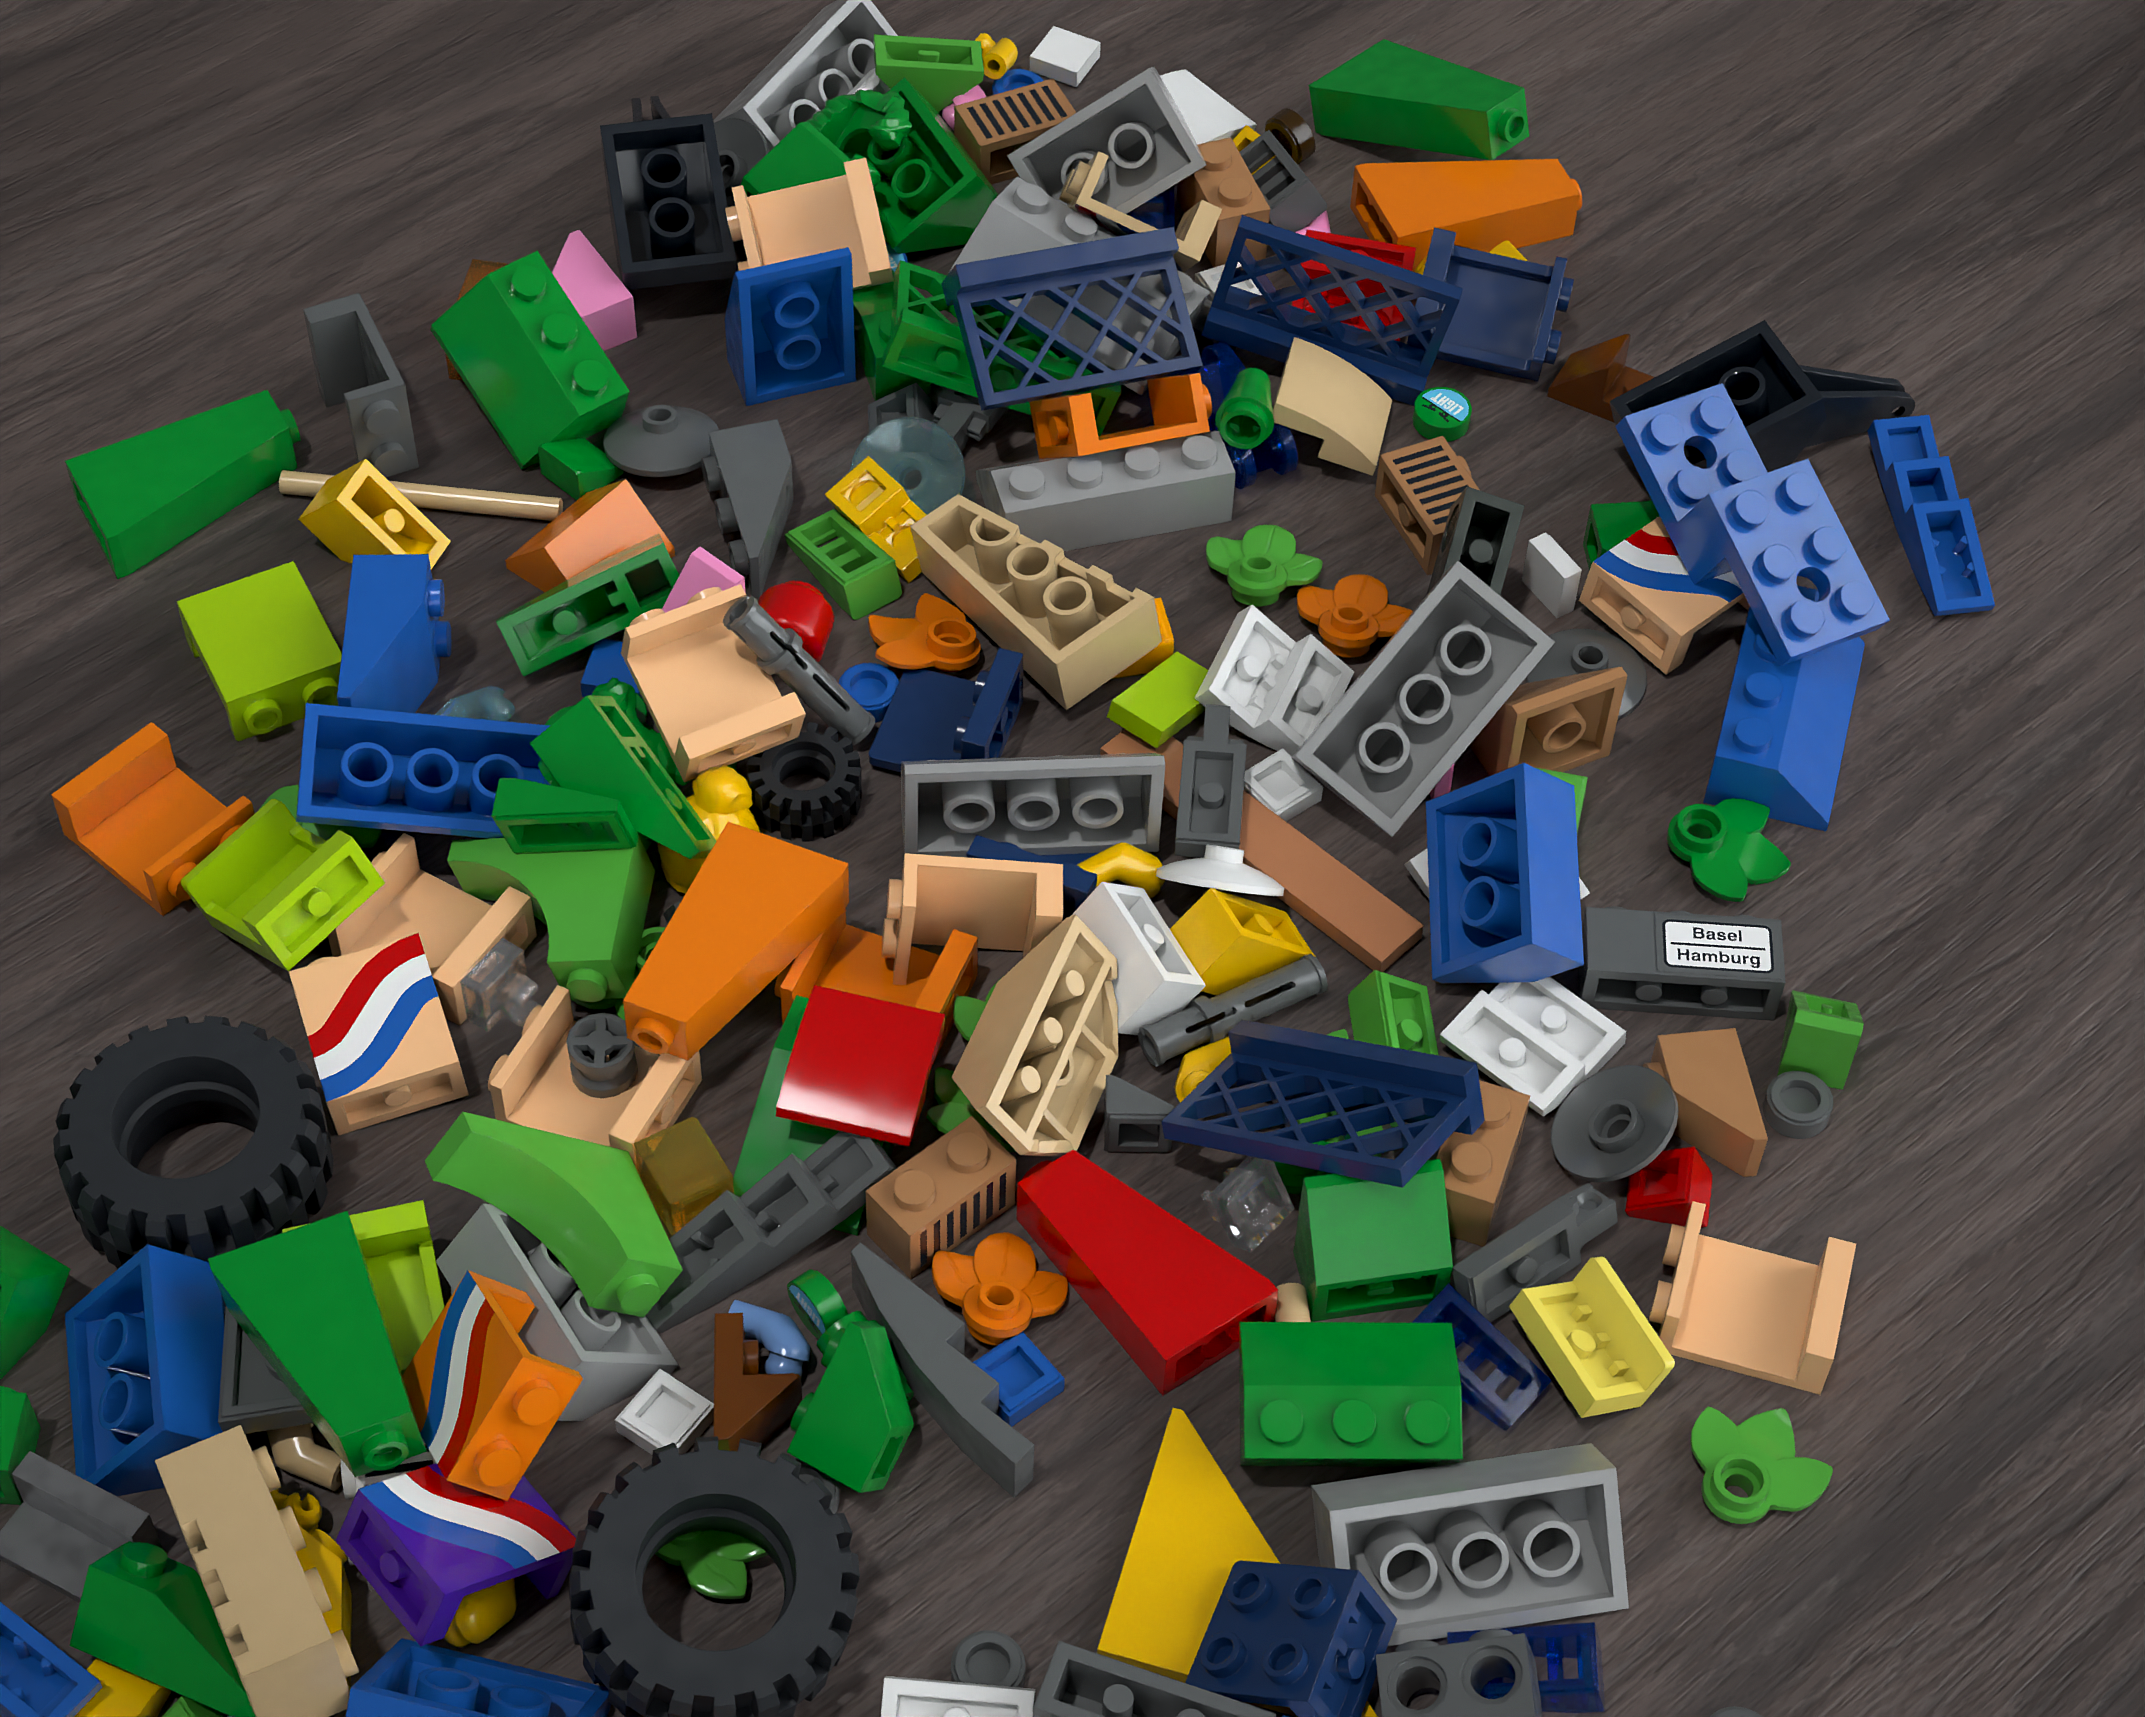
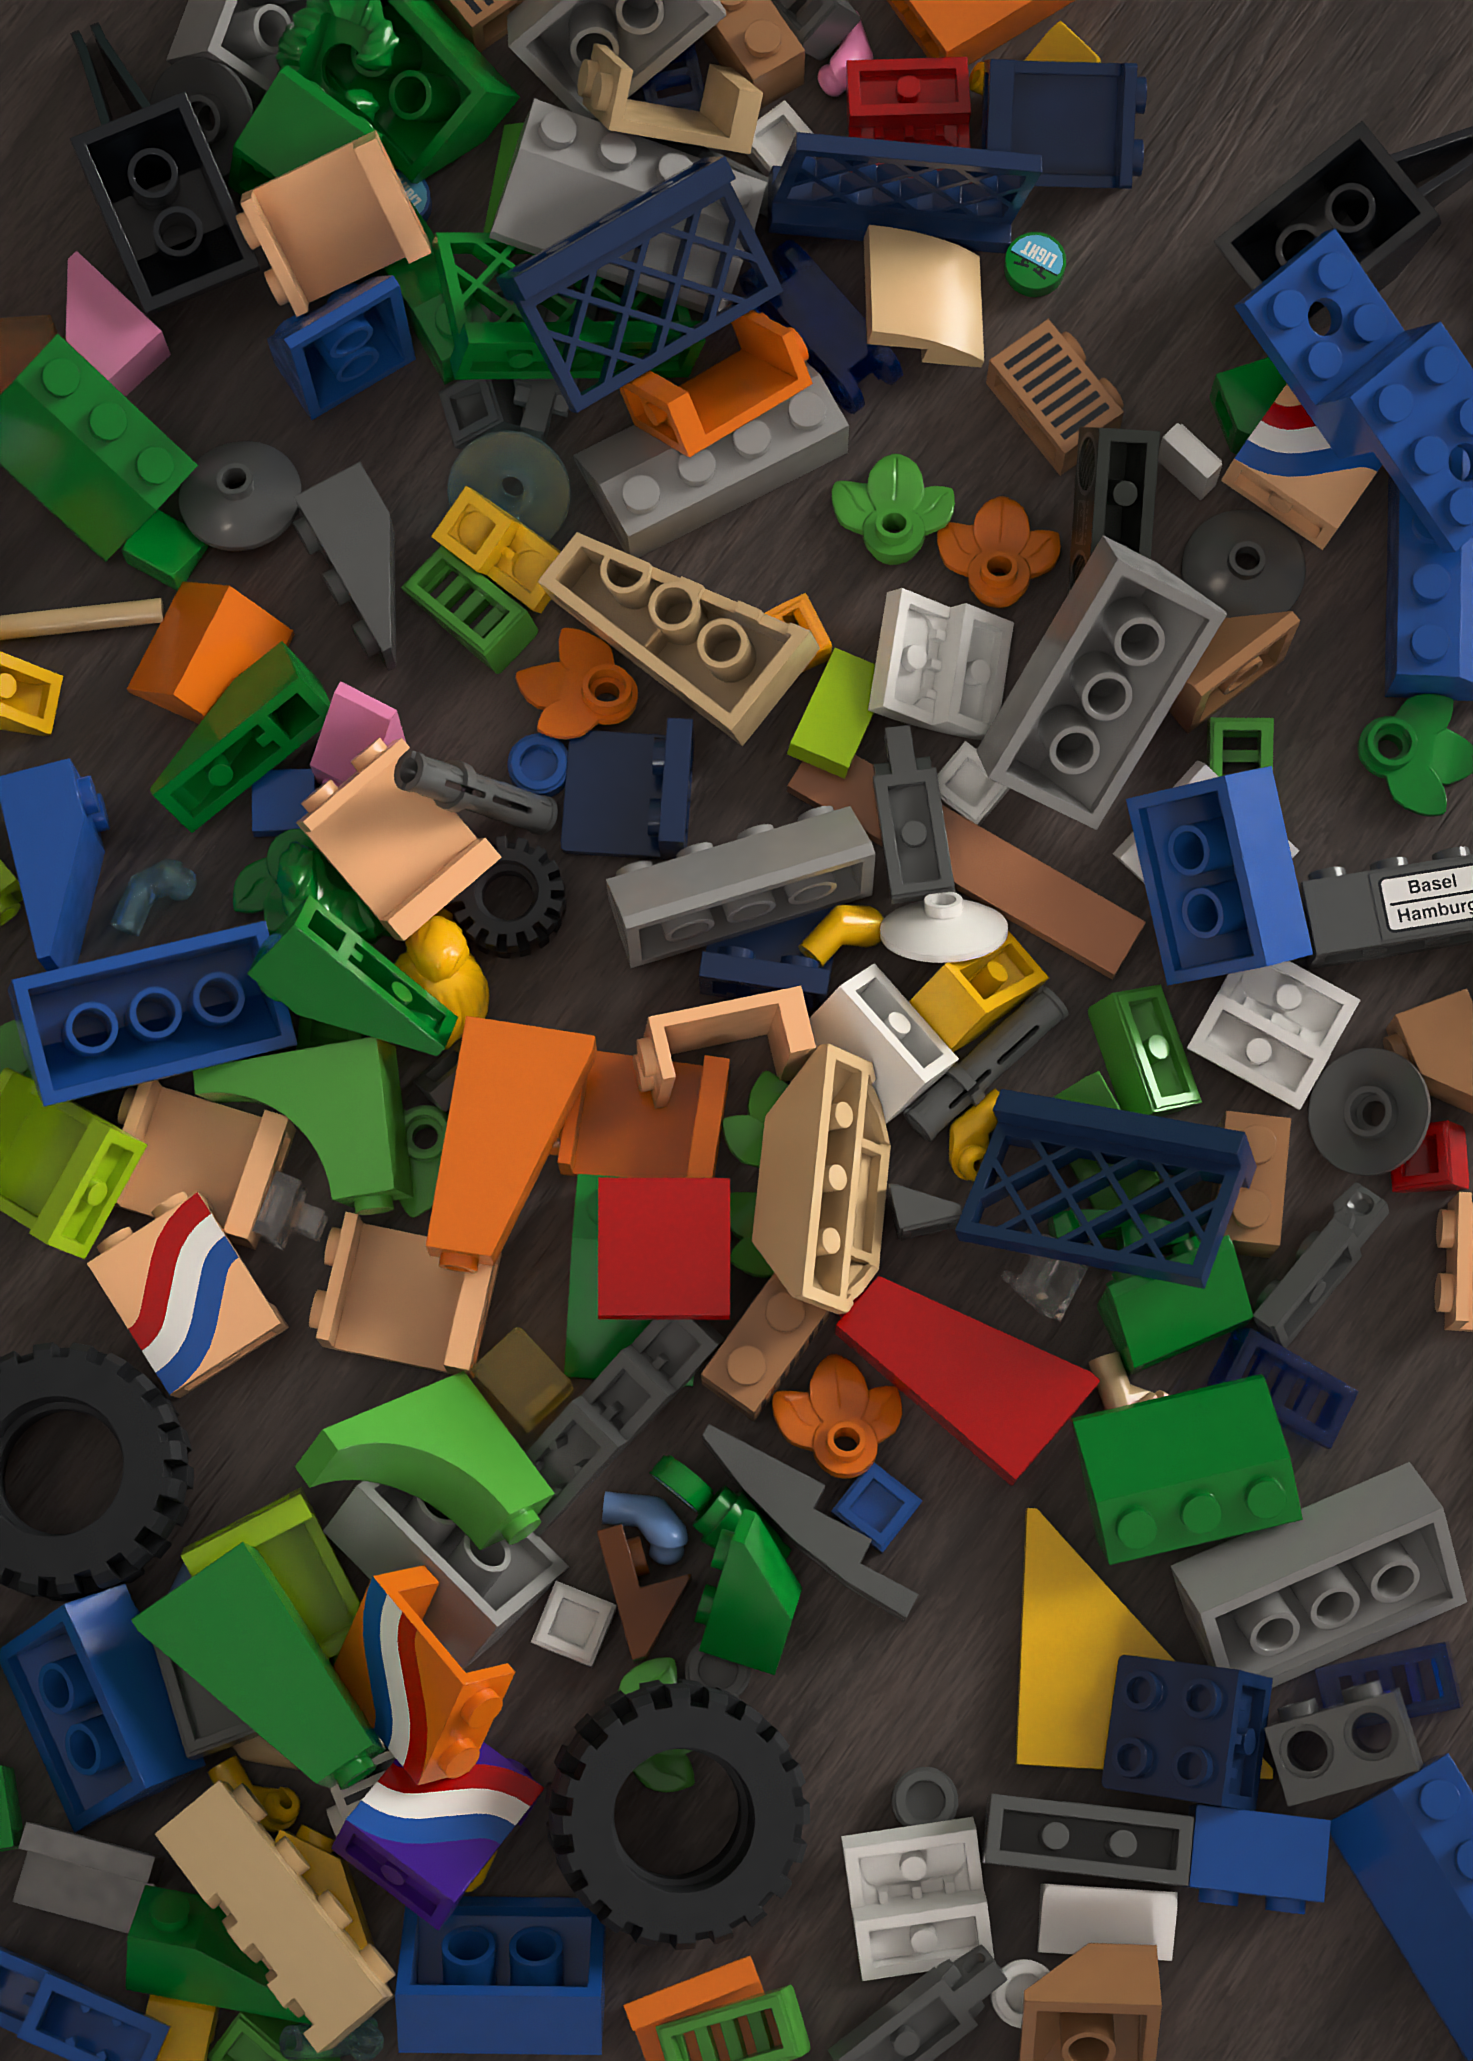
camera: 10 degrees left, 25 degrees up
green slope [491,778,638,853] -> none
dark grey wheel [566,1013,638,1098] -> none
red head [758,581,835,663] -> none
green cone [1215,368,1274,449] -> none
light yellow bracket [1509,1256,1675,1418] -> none
reddish brown slope [1547,334,1654,423] -> none

